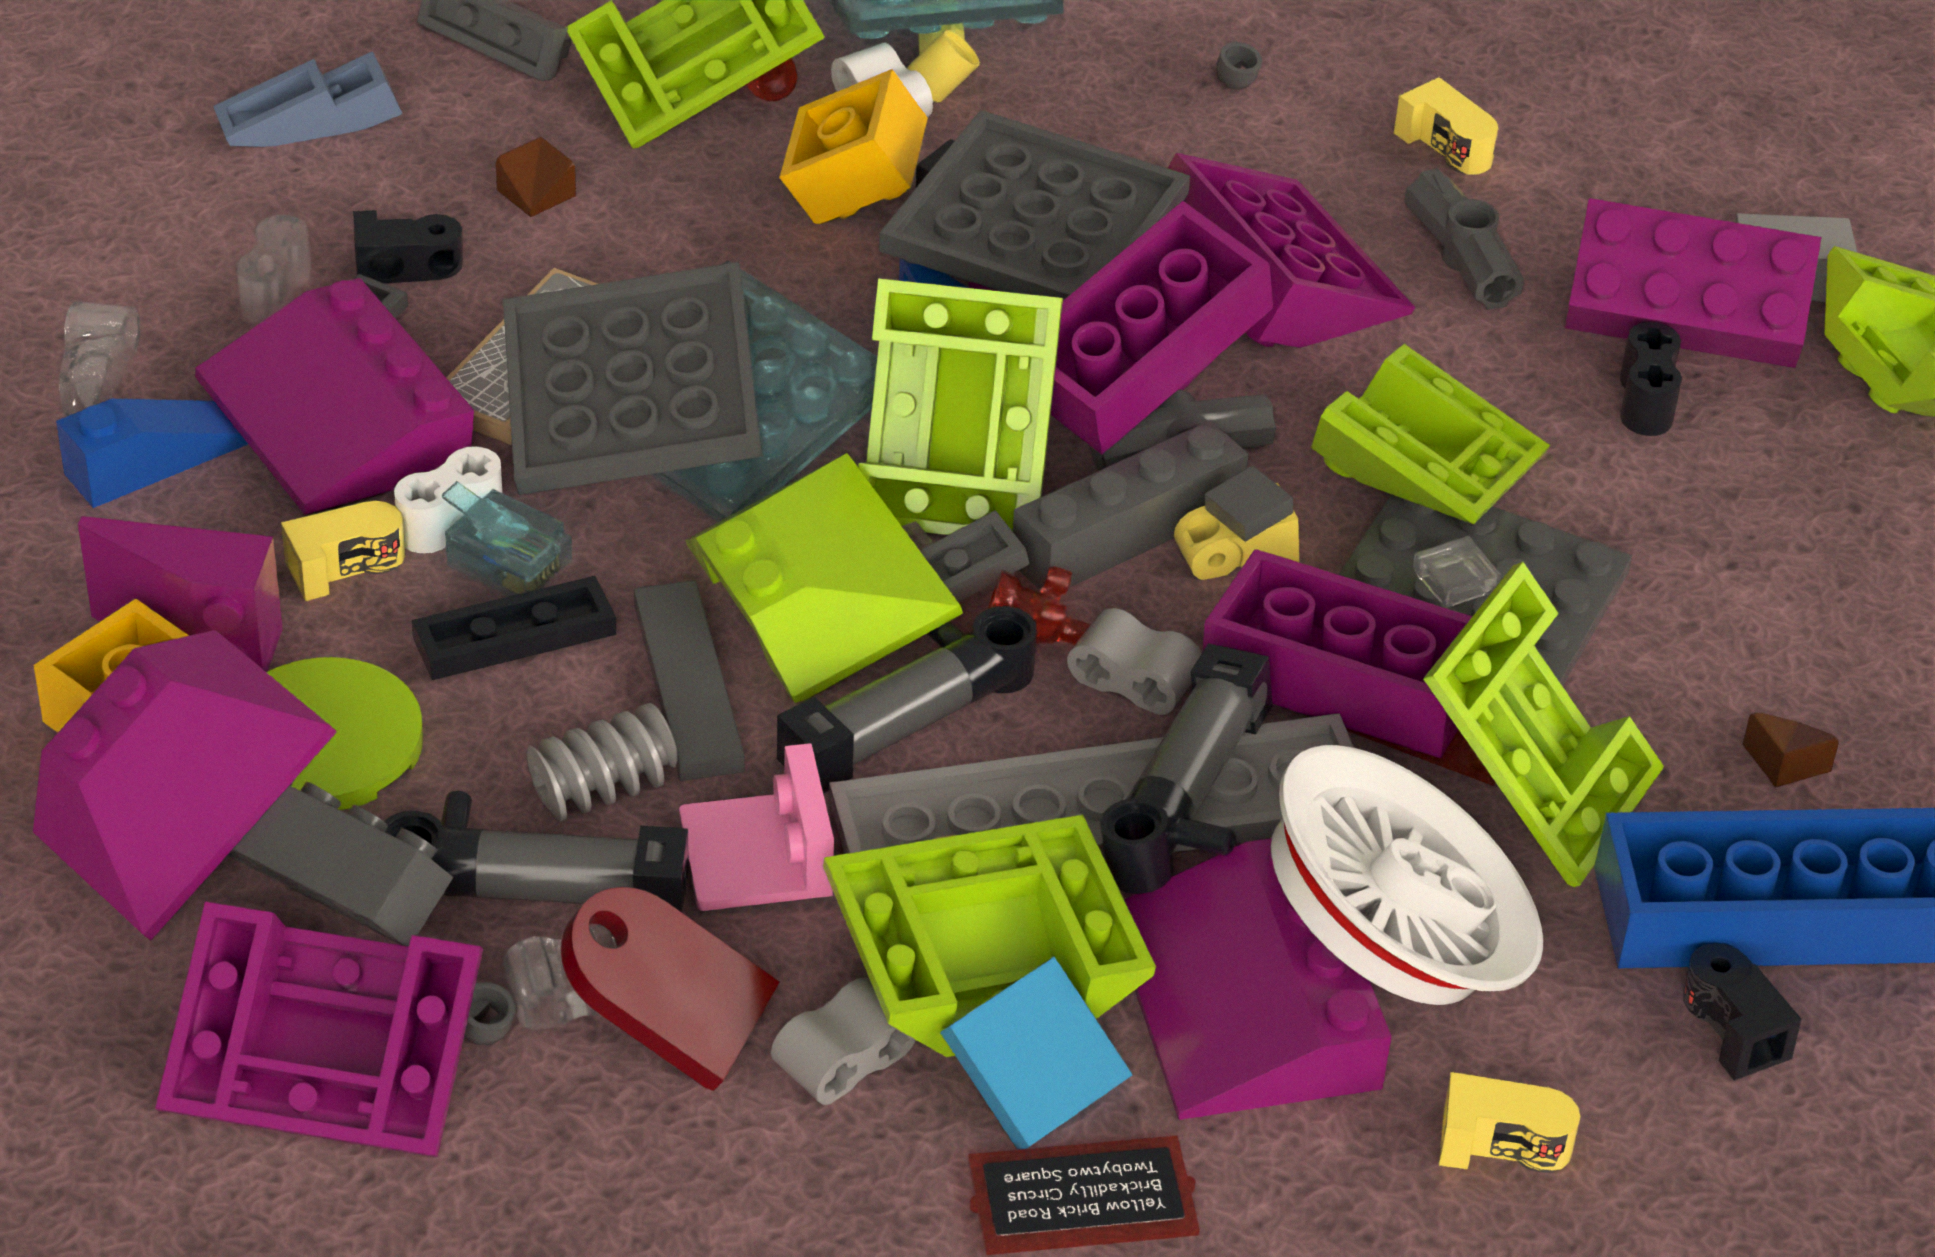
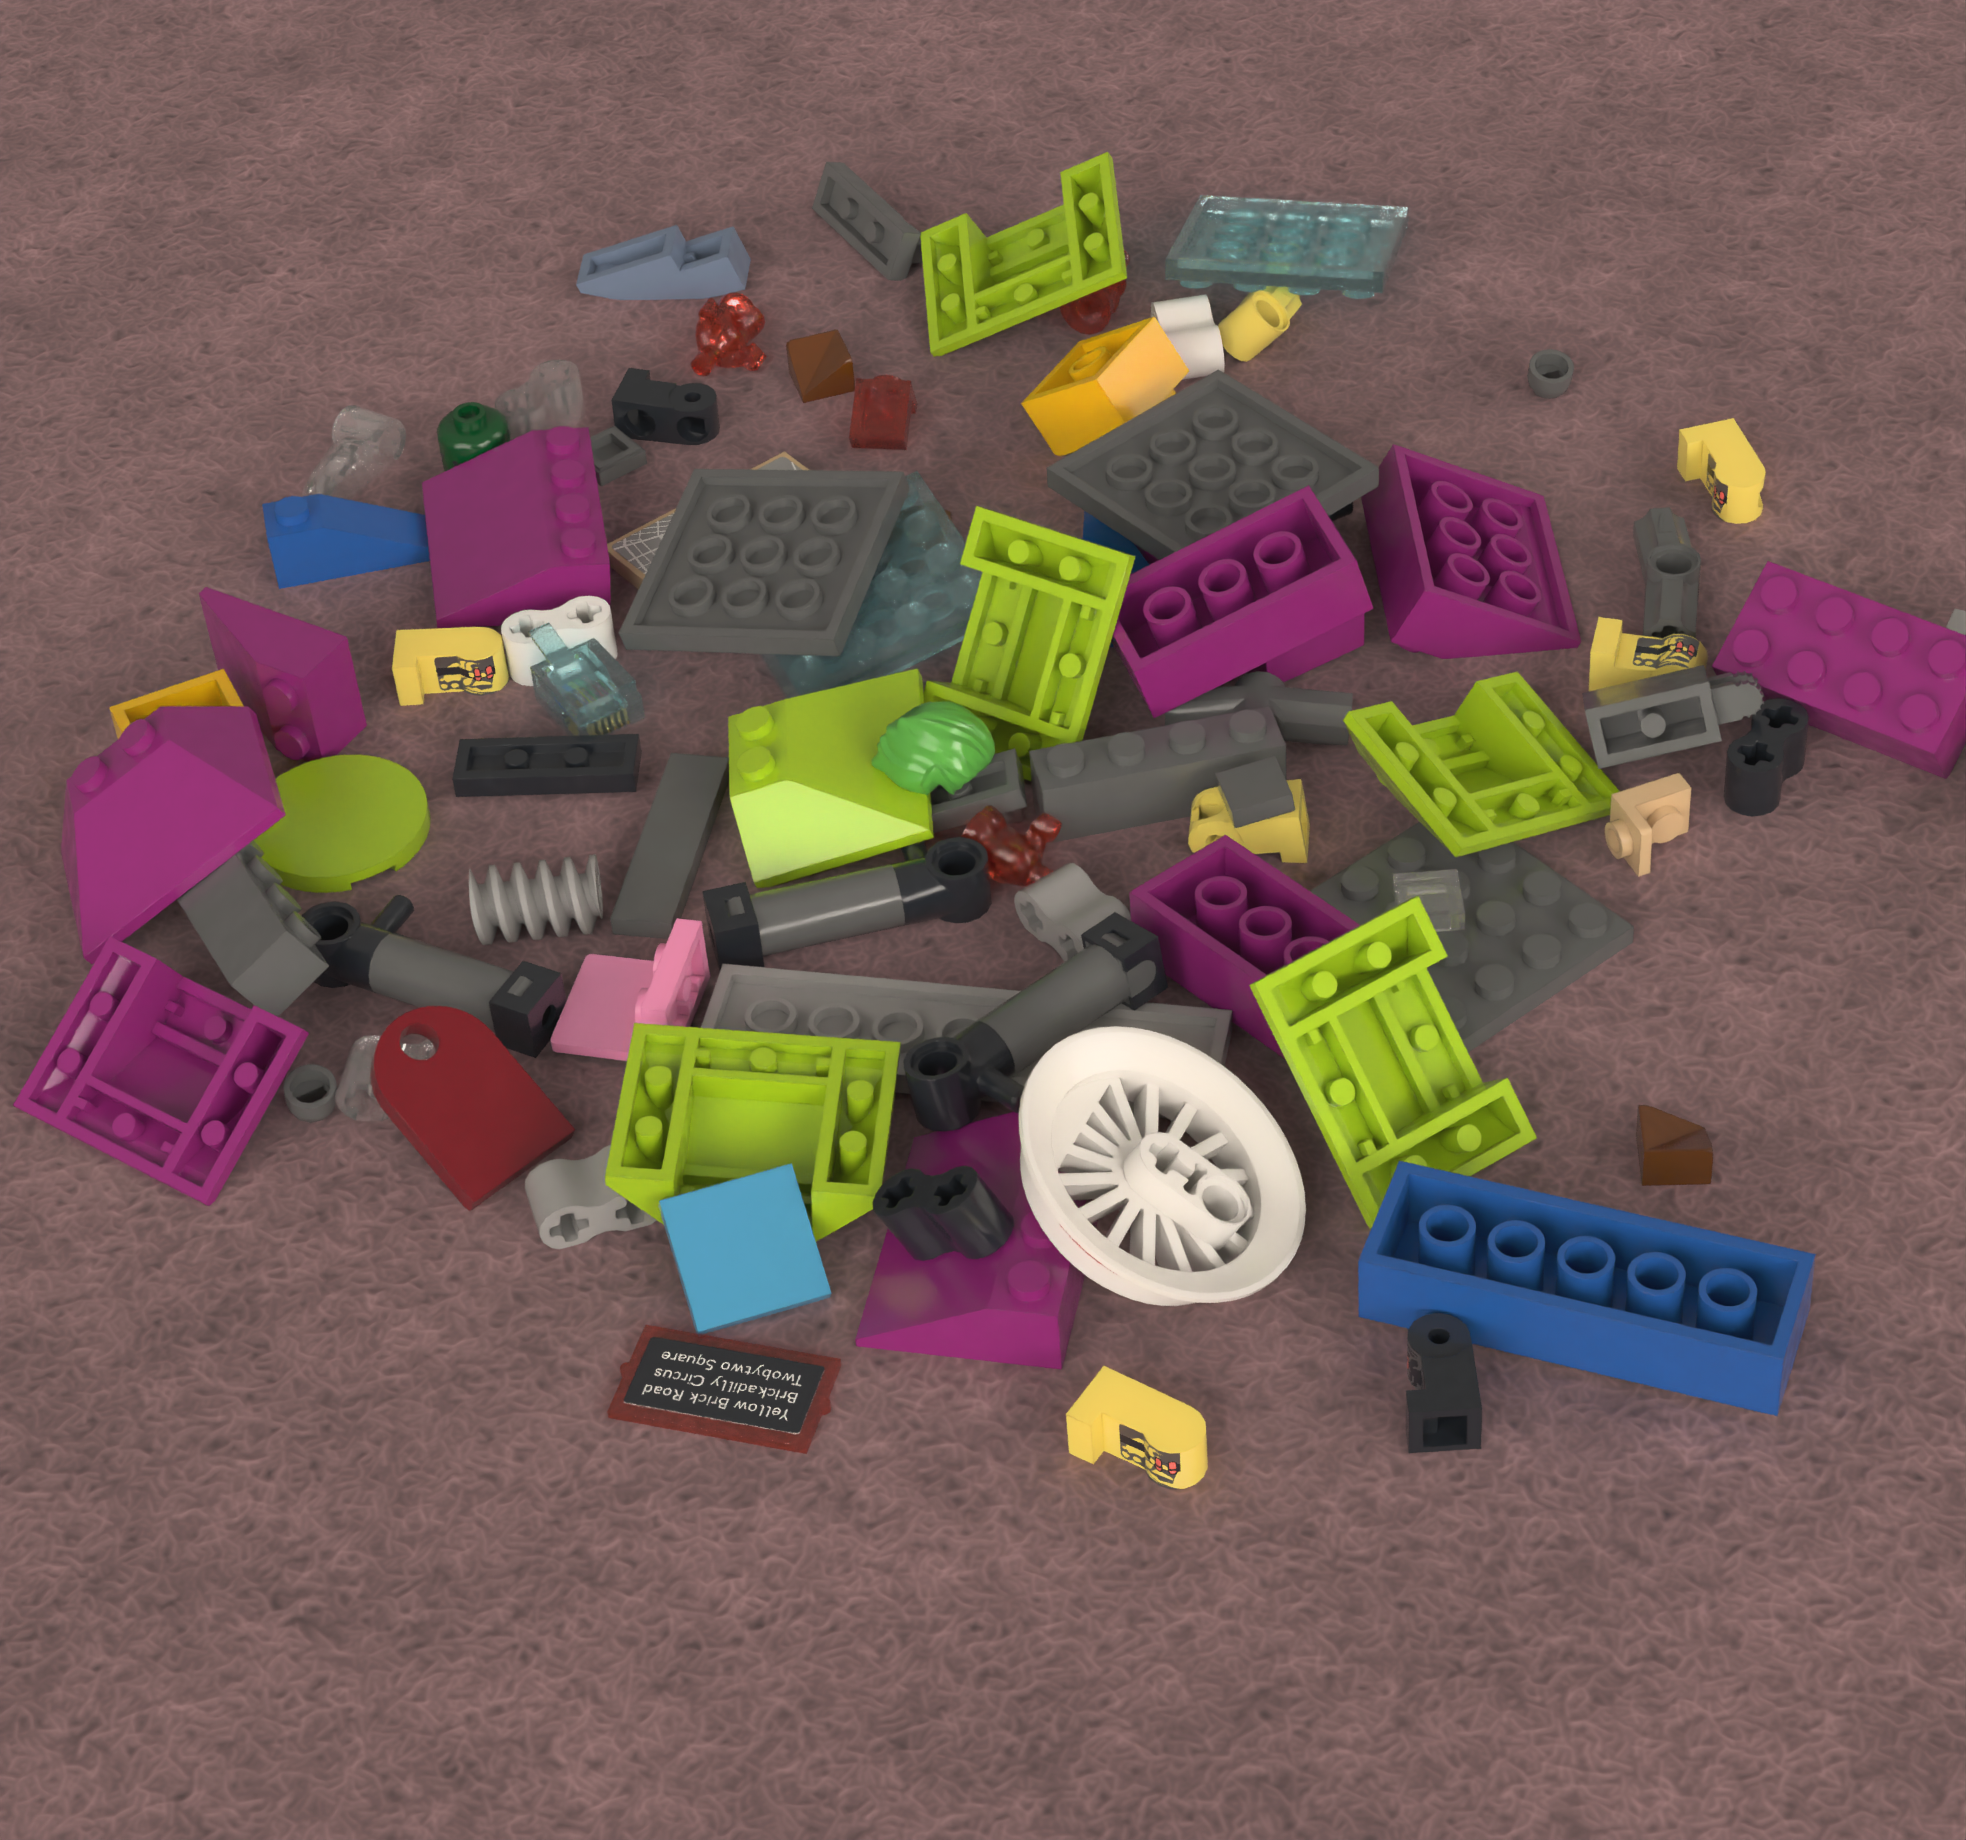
camera: 30 degrees right, 0 degrees up
none -> dark green head [436,402,511,471]
none -> clear red piece [691,292,767,376]
none -> clear red bracket [849,375,917,450]
none -> bright green hair [872,702,995,795]
none -> black axle [872,1166,1014,1261]
none -> dark grey hinge [1582,665,1764,769]
none -> light yellow leg [1589,617,1708,691]
none -> tan bracket [1605,773,1691,877]

